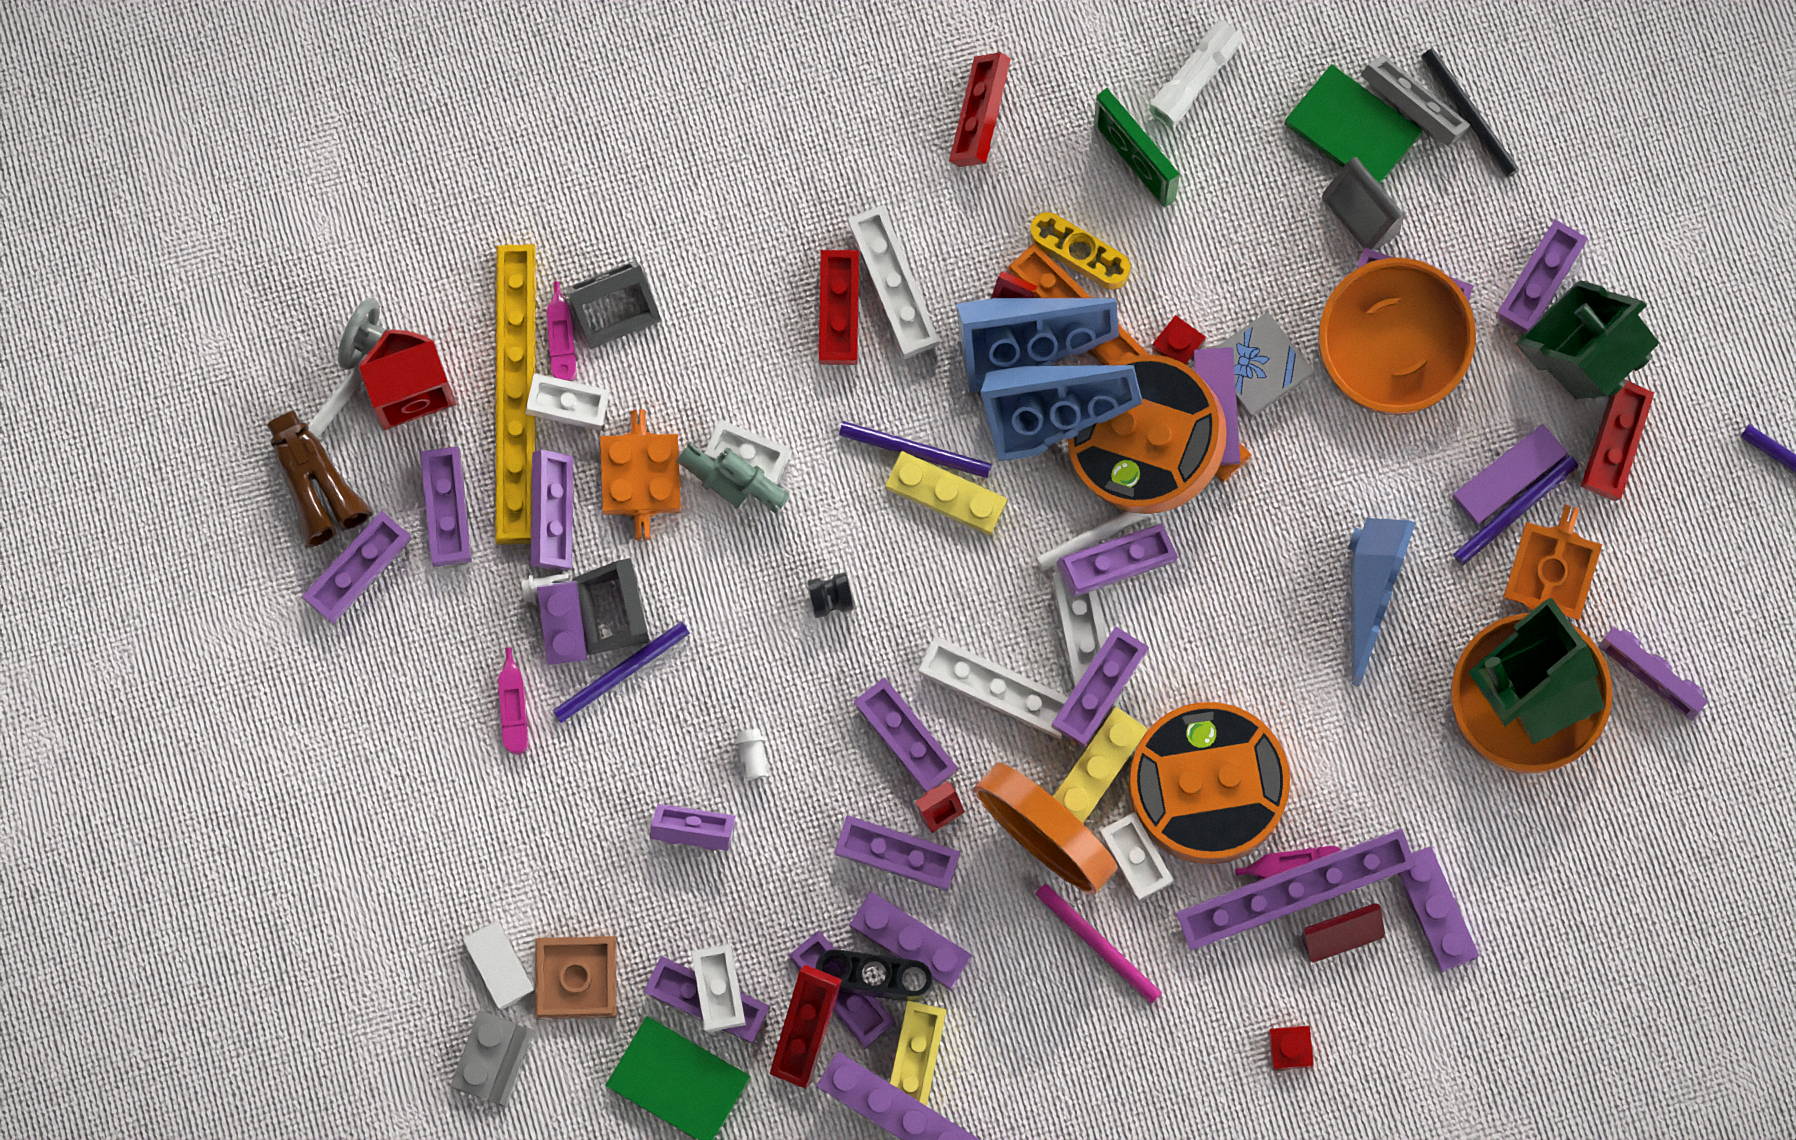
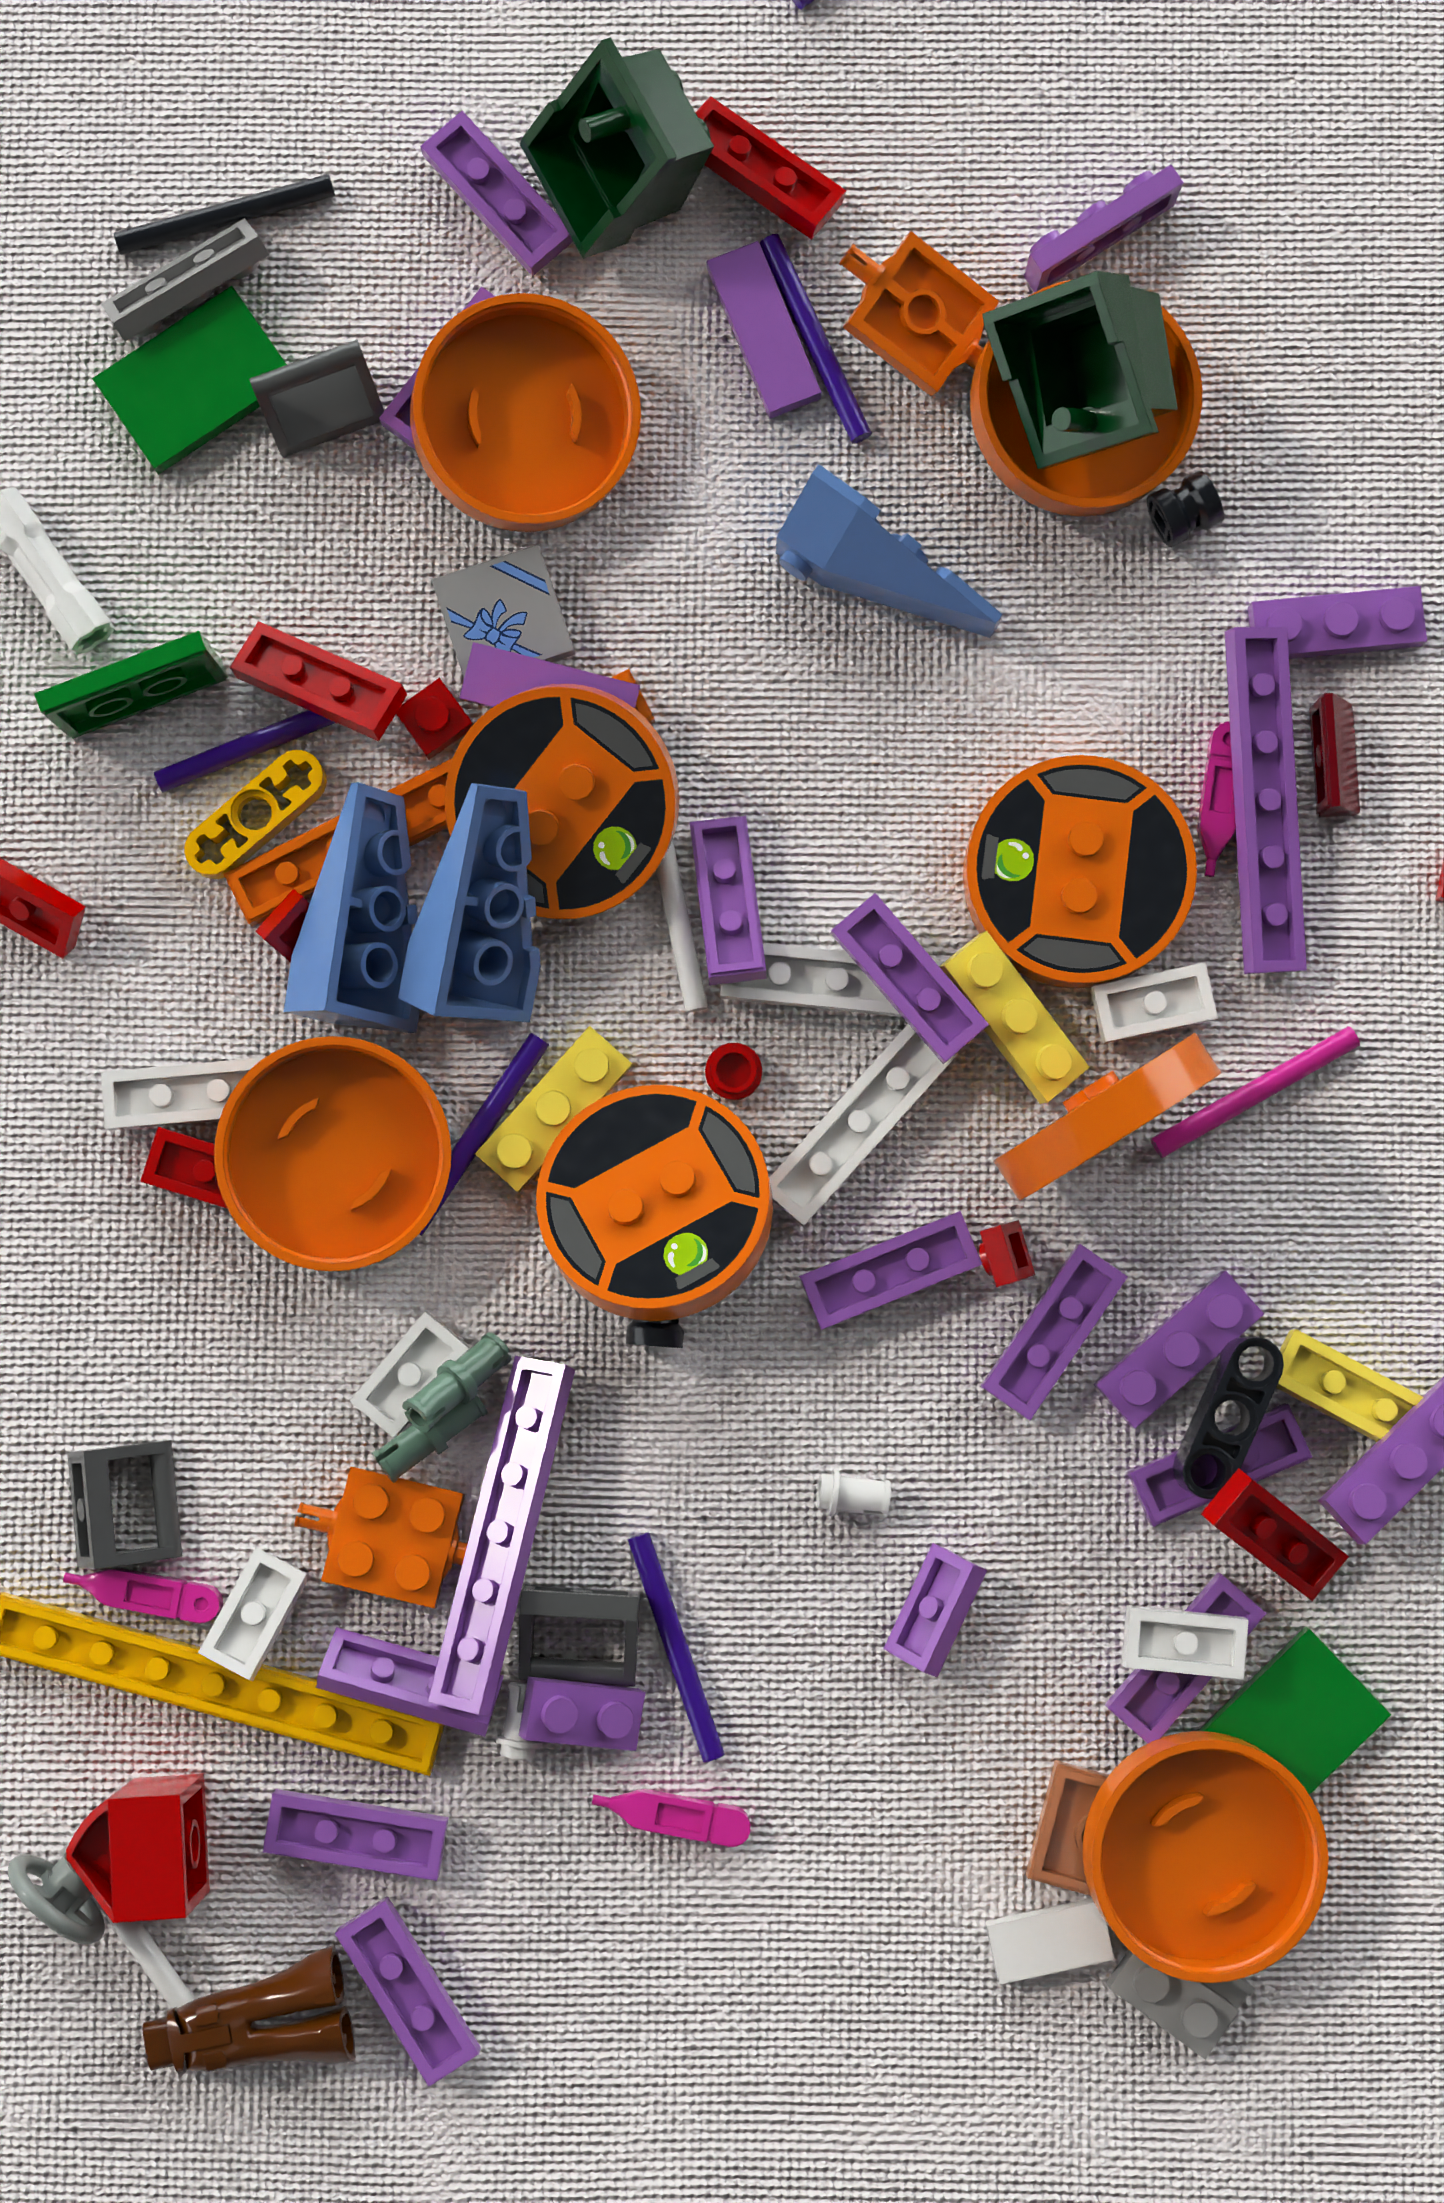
camera: 75 degrees left, 10 degrees up
none -> dark purple bar [154,710,336,793]
none -> orange piece [214,1036,452,1271]
none -> red plate [230,621,407,741]
none -> plate [428,1356,575,1717]
none -> piece [536,1085,773,1321]
none -> red plate [705,1043,763,1100]
none -> orange piece [1083,1731,1329,1983]
none -> black wheel [1147,471,1224,547]

